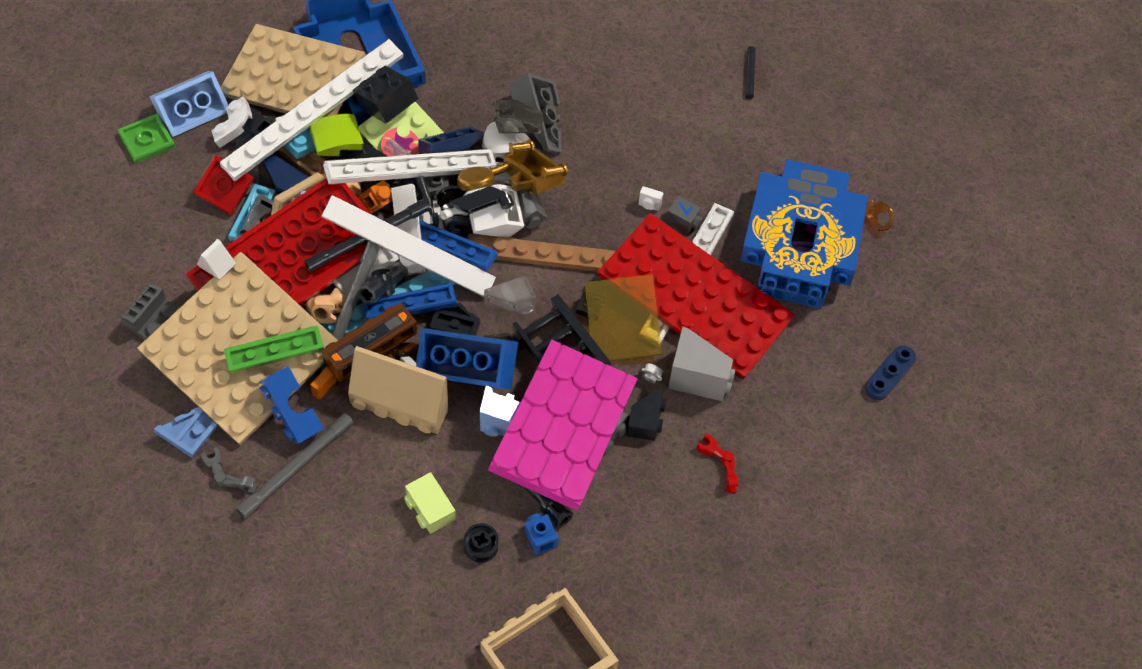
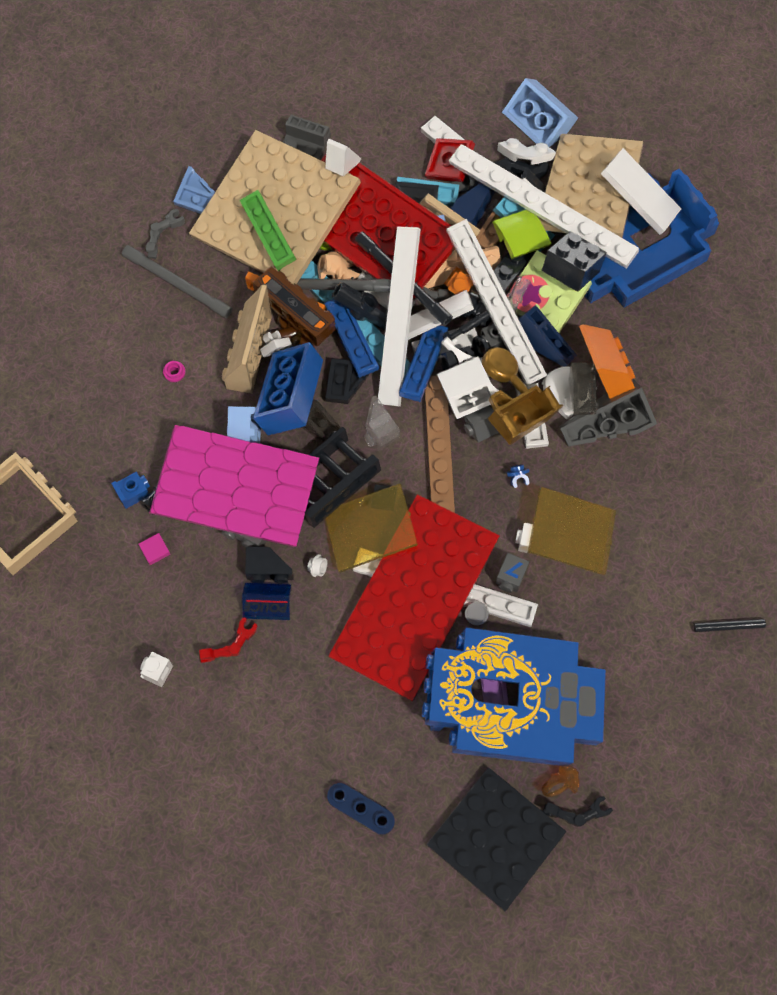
camera: 85 degrees right, 10 degrees up
bright green tile [117,113,176,164] -> none
blue arch [259,366,324,443] -> none
yellowish green brick [404,472,456,534] -> none
black piece [450,186,514,214] -> none
black wheel [464,523,499,563] -> none
light grey slope [668,327,735,402] -> none
none -> dark pink tile [139,533,170,565]
none -> white brick [140,652,173,687]
none -> dark pink plate [163,361,186,382]
none -> clear blue panel [242,583,292,620]
none -> white plate [421,116,464,143]
none -> black plate [426,767,567,912]
none -> light grey piece [465,601,489,625]
none -> blue plate [507,464,530,488]
none -> clear yellow piece [528,487,616,575]
none -> black piece [543,796,613,827]
none -> orange slope [579,324,636,399]
none -> white tile [601,148,681,235]

